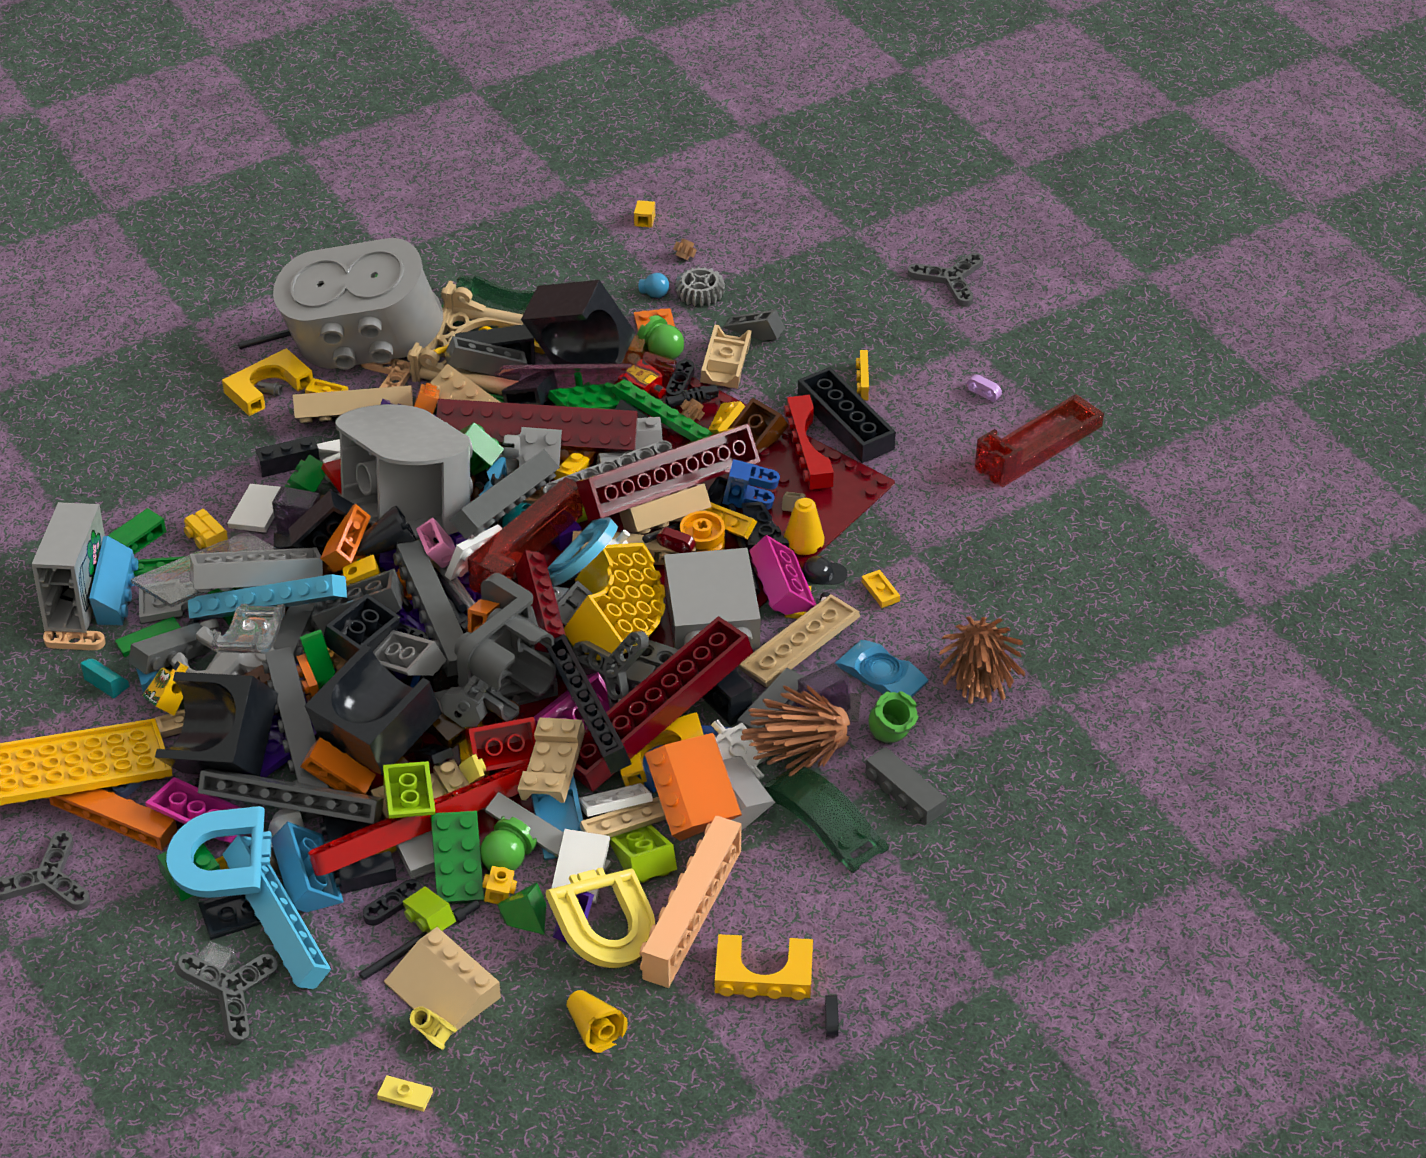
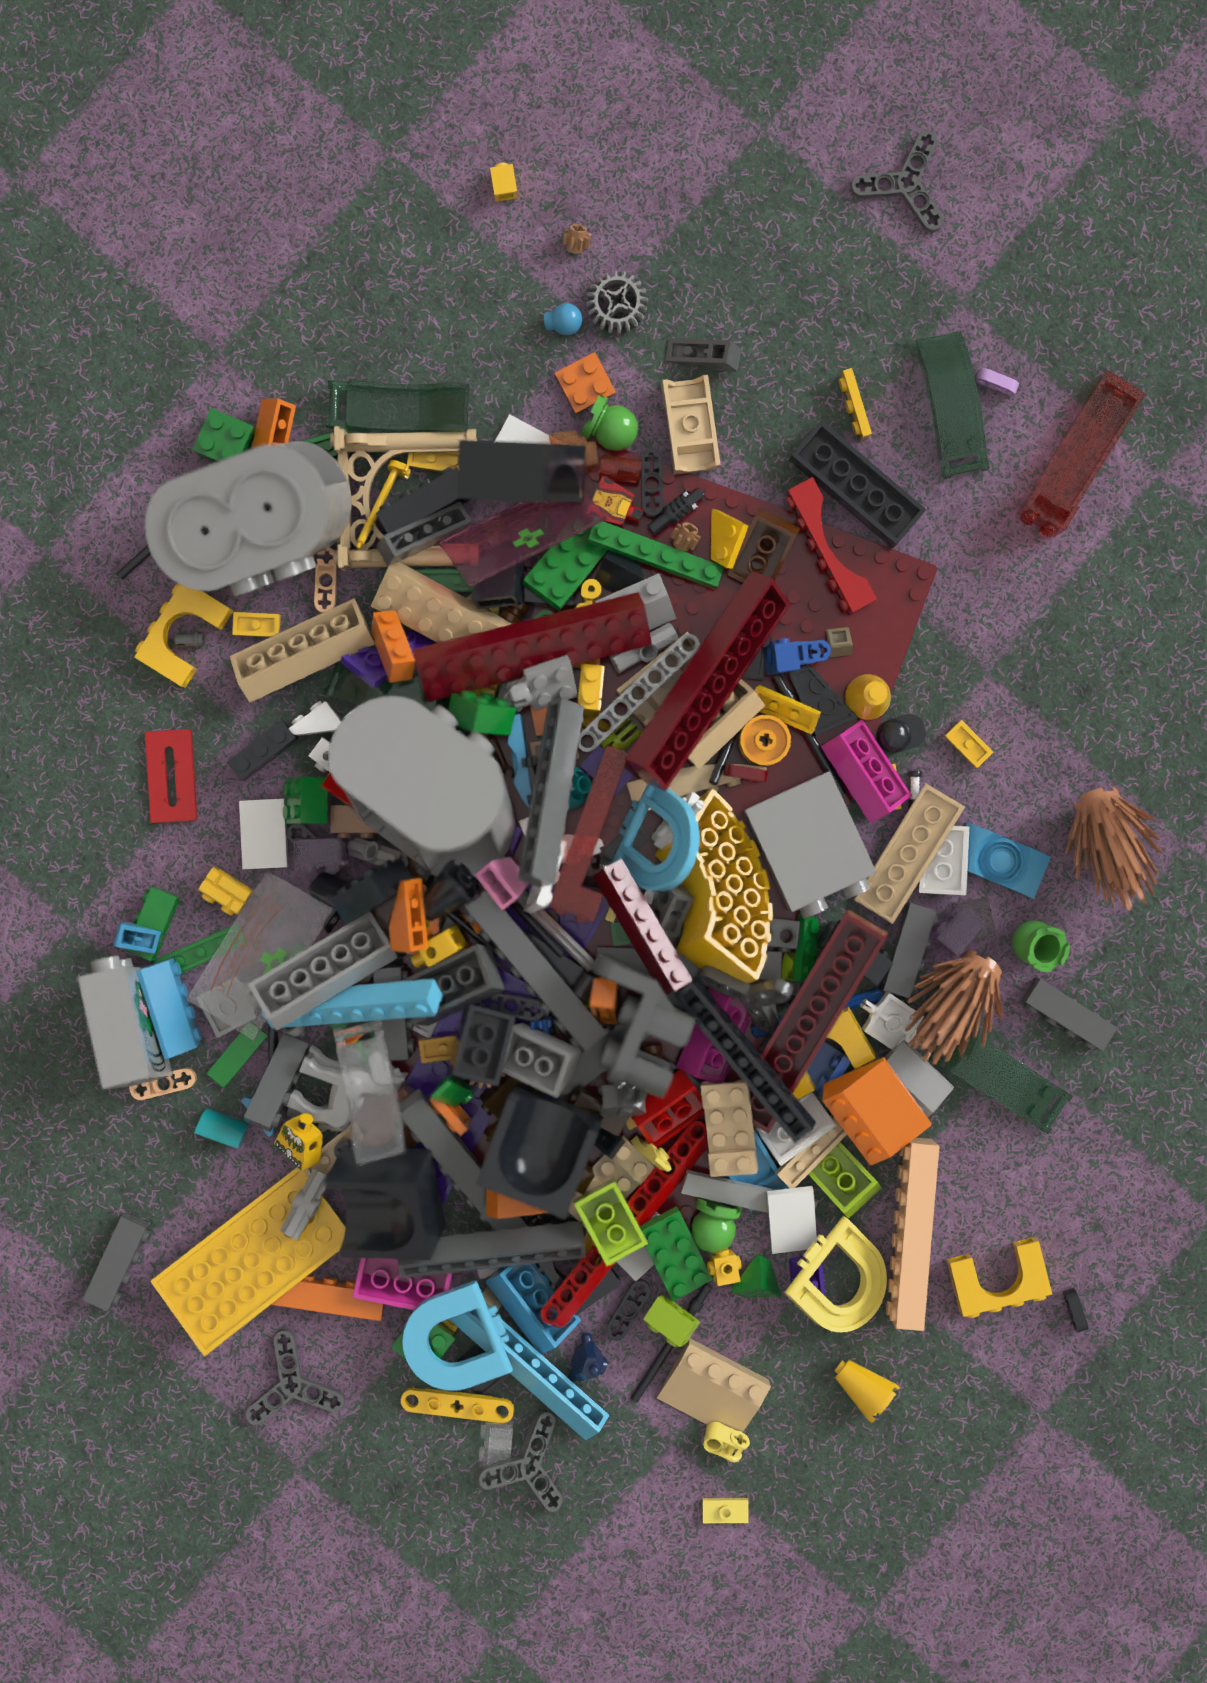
camera: 15 degrees left, 45 degrees up
none -> dark azure slope [113,922,161,954]
none -> red piece [145,729,198,823]
none -> light grey piece [280,1168,327,1240]
none -> yellow piece [401,1387,515,1423]
none -> dark blue rock [568,1332,607,1382]
none -> clear green windscreen [915,331,990,479]
none -> white plate [919,826,970,895]

